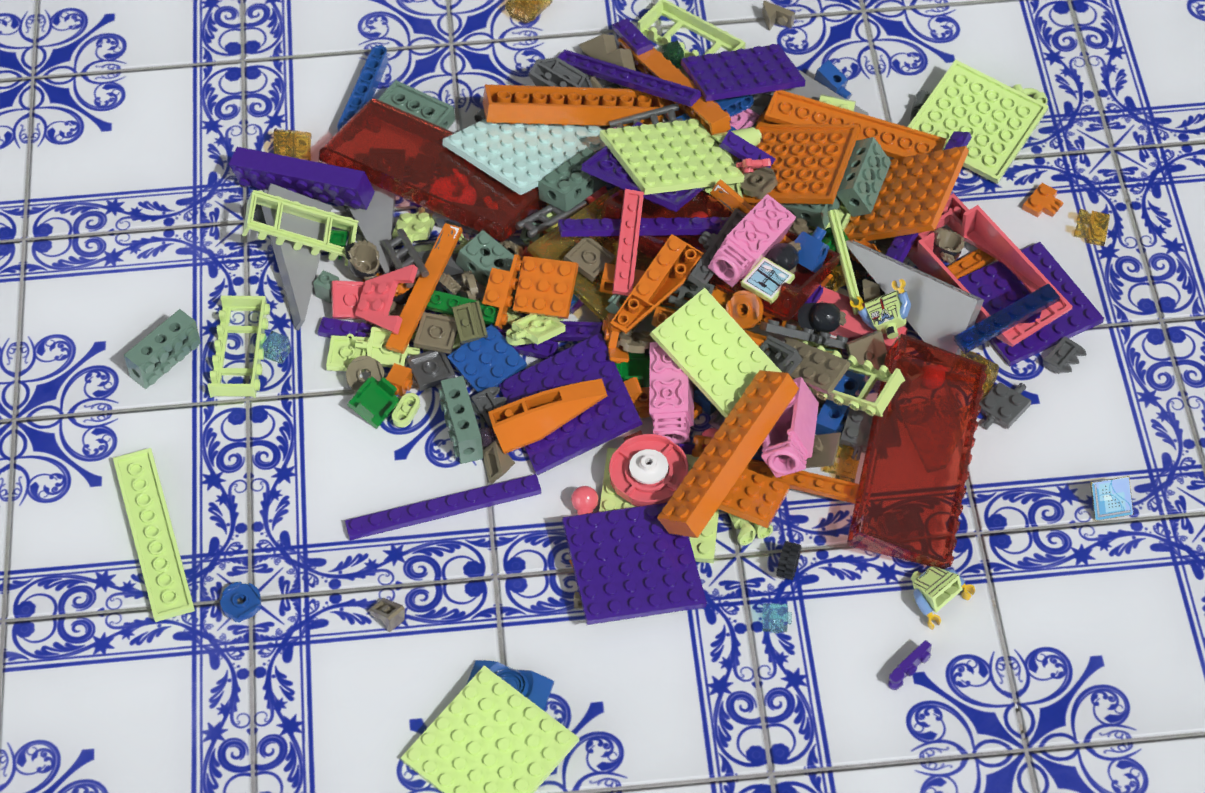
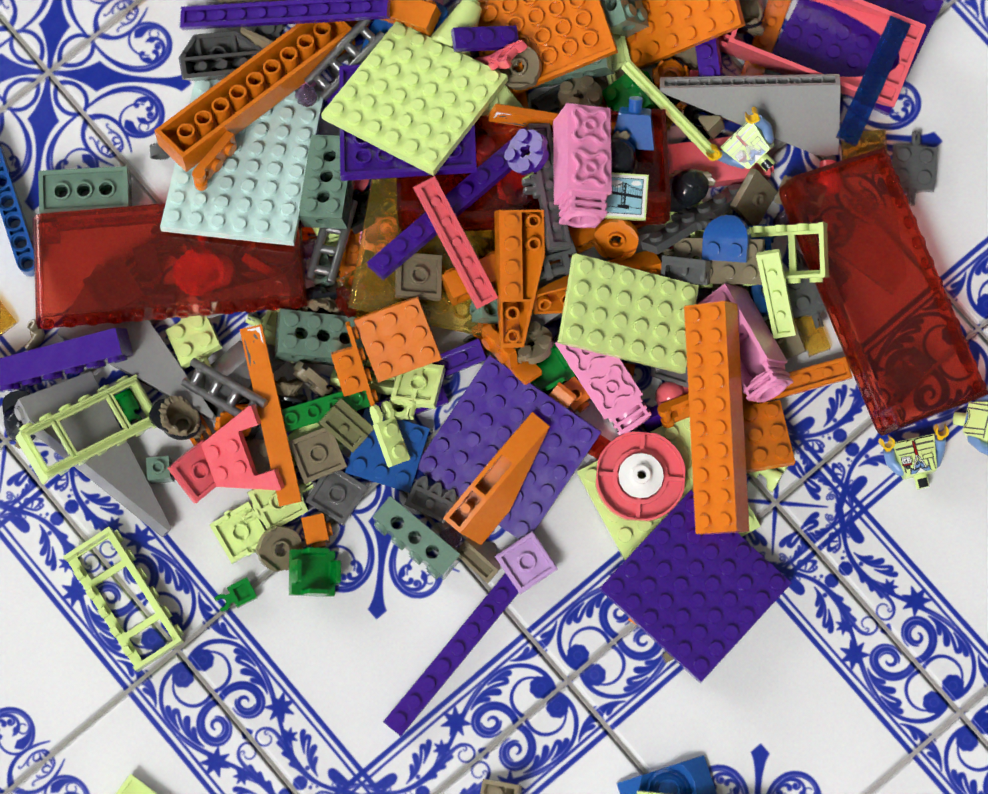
camera: 35 degrees left, 25 degrees up
sand green brick [124,309,201,389] -> none
clear light blue brick [262,331,291,364] -> none
dark purple hinge [318,317,372,339] -> none
yellowish green plate [392,393,420,427] -> none
coral piece [571,486,598,515] -> none
clear light blue brick [762,603,792,633] -> none
black tyre [776,541,802,580] -> none
dark grey plate [1043,336,1087,374] -> none
none -> orange plate [192,130,237,191]
none -> green plate [214,577,258,612]
none -> clear purple plate [294,84,317,107]
none -> yellowish green hinge [370,401,411,467]
none -> lavender tile [495,531,558,595]
none -> plate [504,129,549,175]
none -> blue slope [702,215,751,263]
none -> yellowish green plate [756,249,797,338]
none -> torso [878,424,949,490]

